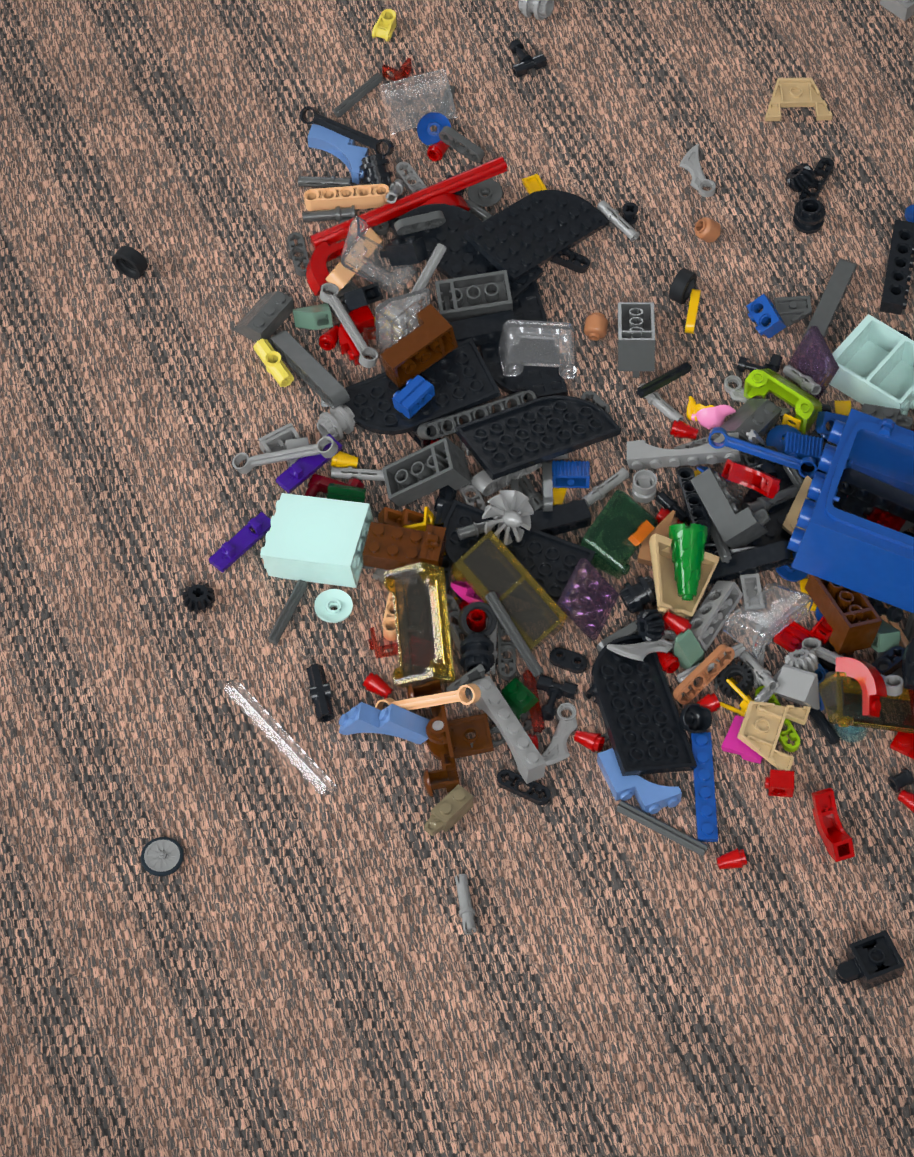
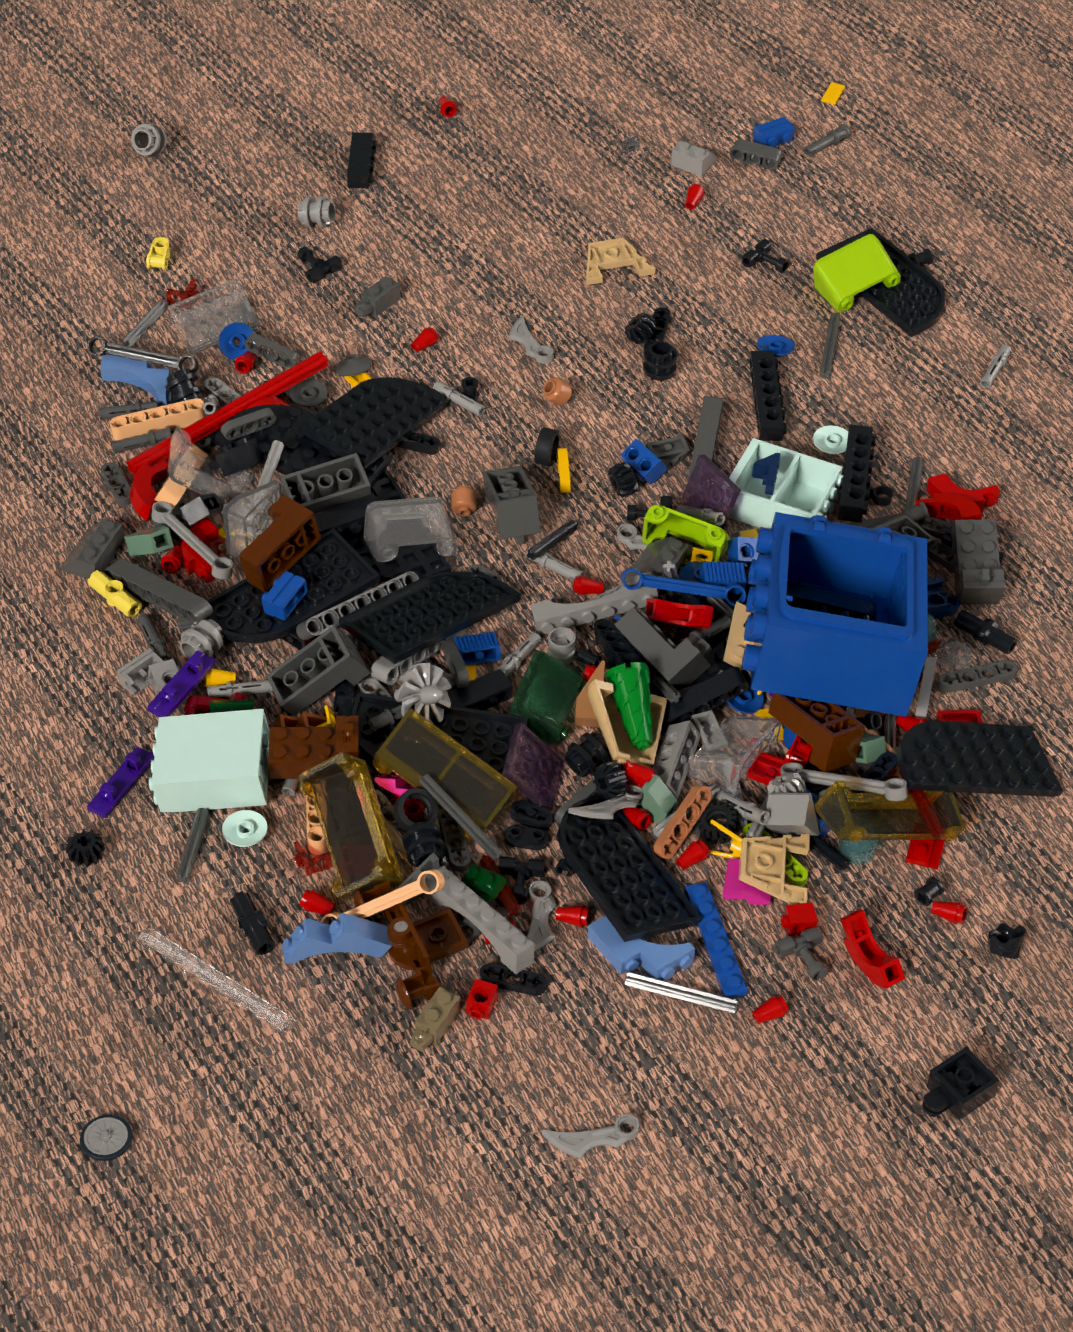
camera: 15 degrees left, 10 degrees down
light grey piece [232,436,338,474] -> none
light grey pin [455,874,477,935] -> none
orange piece [628,520,655,547] -> none
black hair [680,703,712,734] -> none
bright pink hair [686,396,736,430] -> none
arch [835,657,887,718] -> none
none -> dark grey pin [137,613,171,661]
none -> dark grey dish [335,354,372,376]
none -> dark grey hinge [354,276,400,318]
none -> red cone [411,327,439,353]
none -> red brick [466,979,498,1020]
none -> black plate [510,800,553,830]
none -> light grey piece [542,1114,639,1159]
none -> black gear [608,462,638,497]
none -> red cone [685,184,704,210]
none -> dark blue slope [752,453,781,495]
none -> dark grey bar [774,927,828,981]

